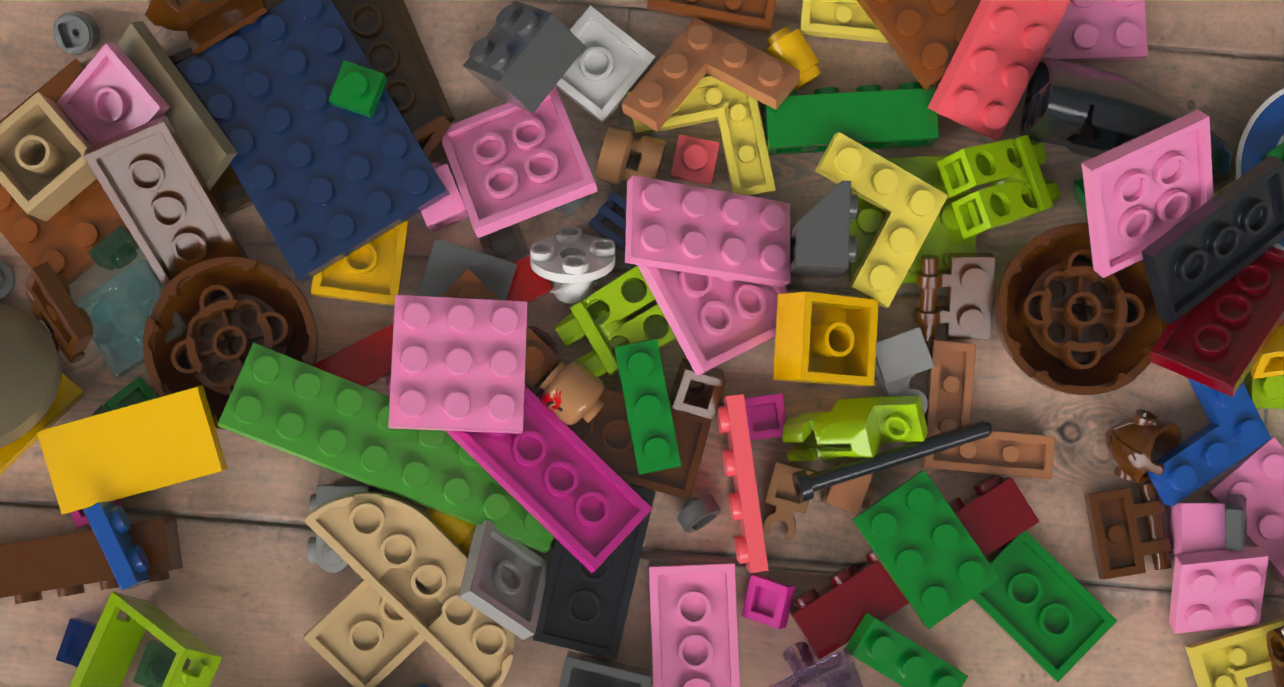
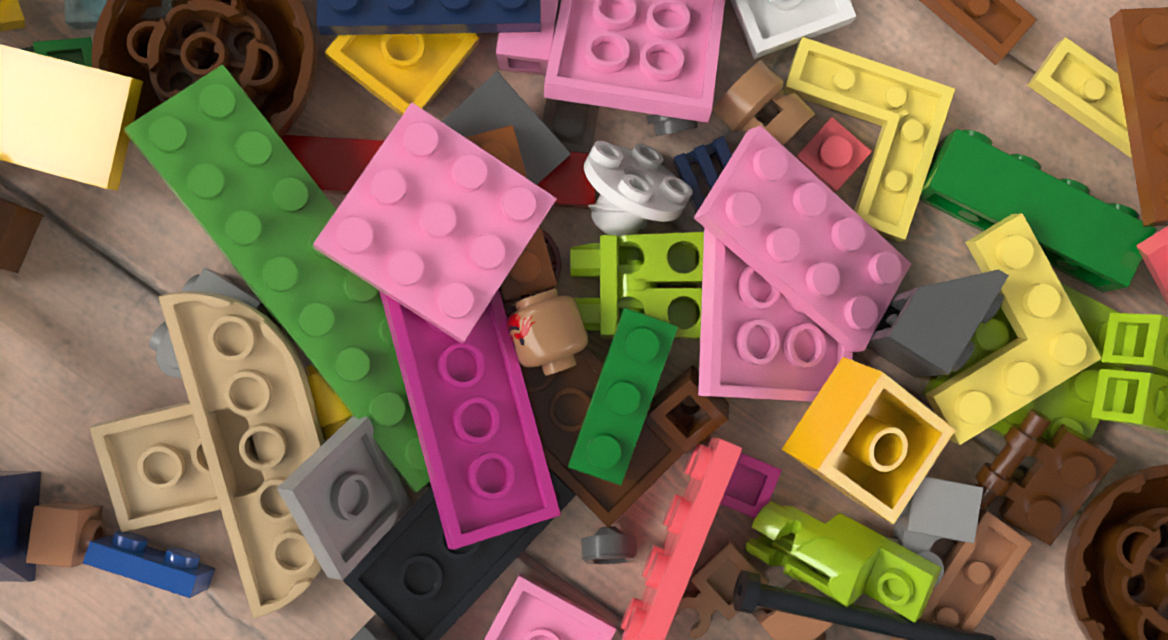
camera: 30 degrees right, 0 degrees up
nougat plate [622,17,800,132] -> none
yellow brick [764,26,822,91] -> none

